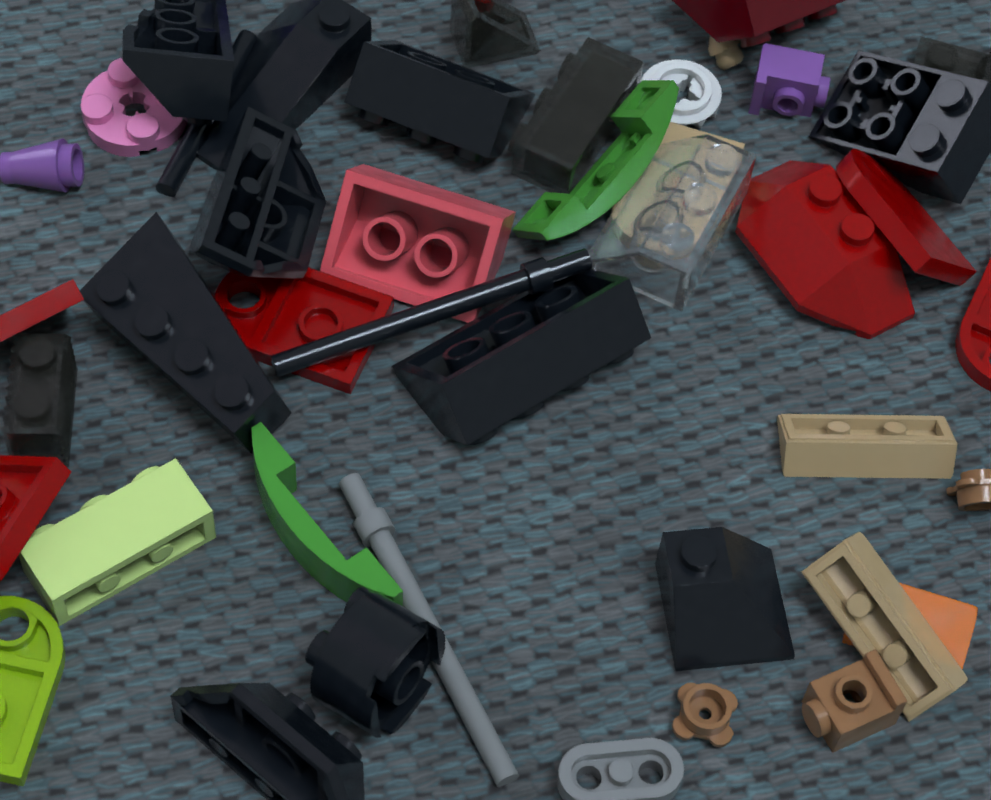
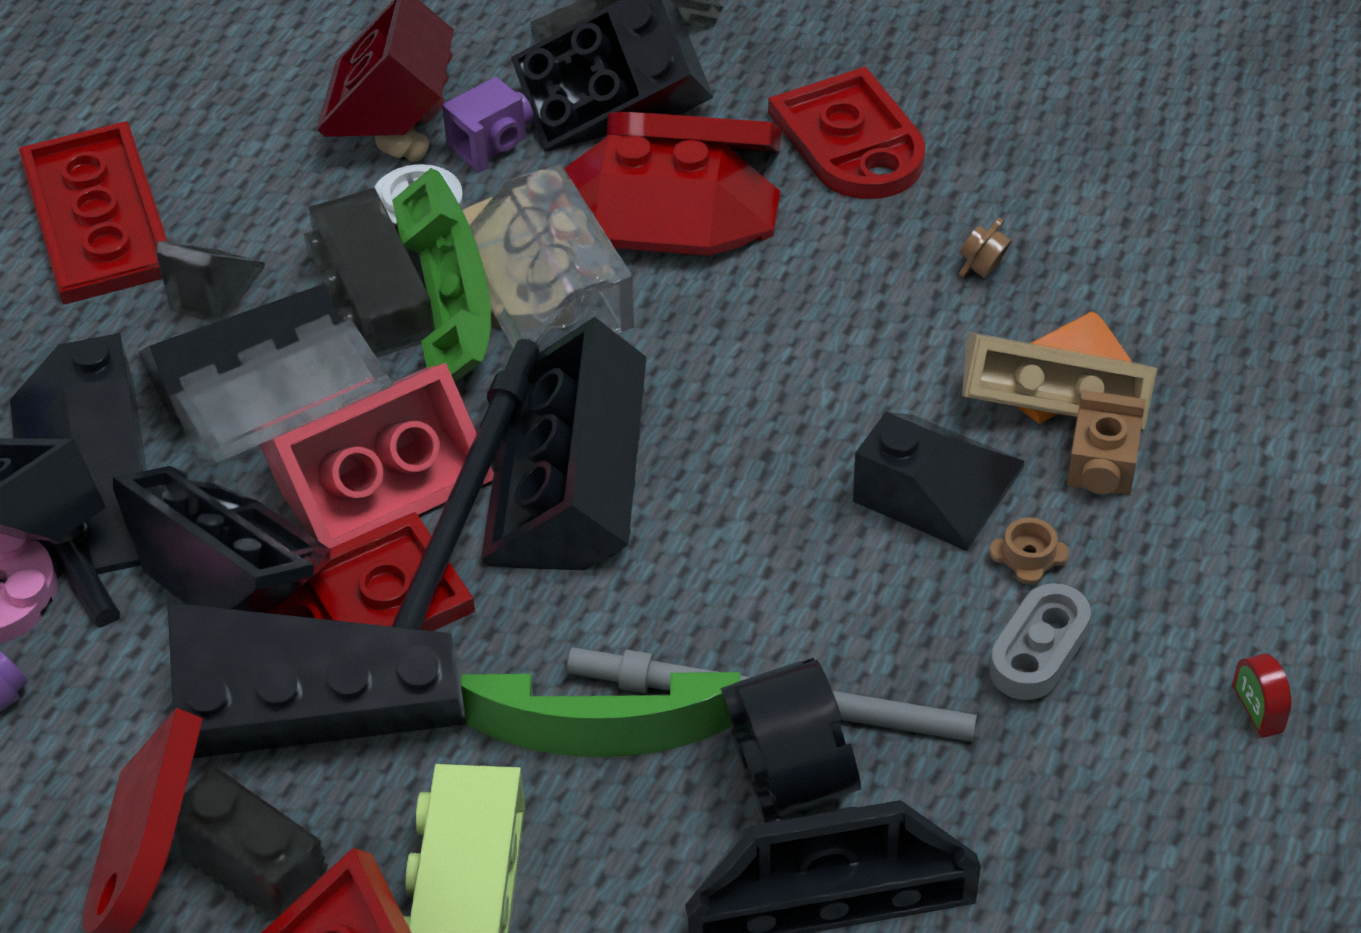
camera: 45 degrees left, 10 degrees down
tan slope [777,414,958,479] -> none
none -> clear slope [169,314,393,465]

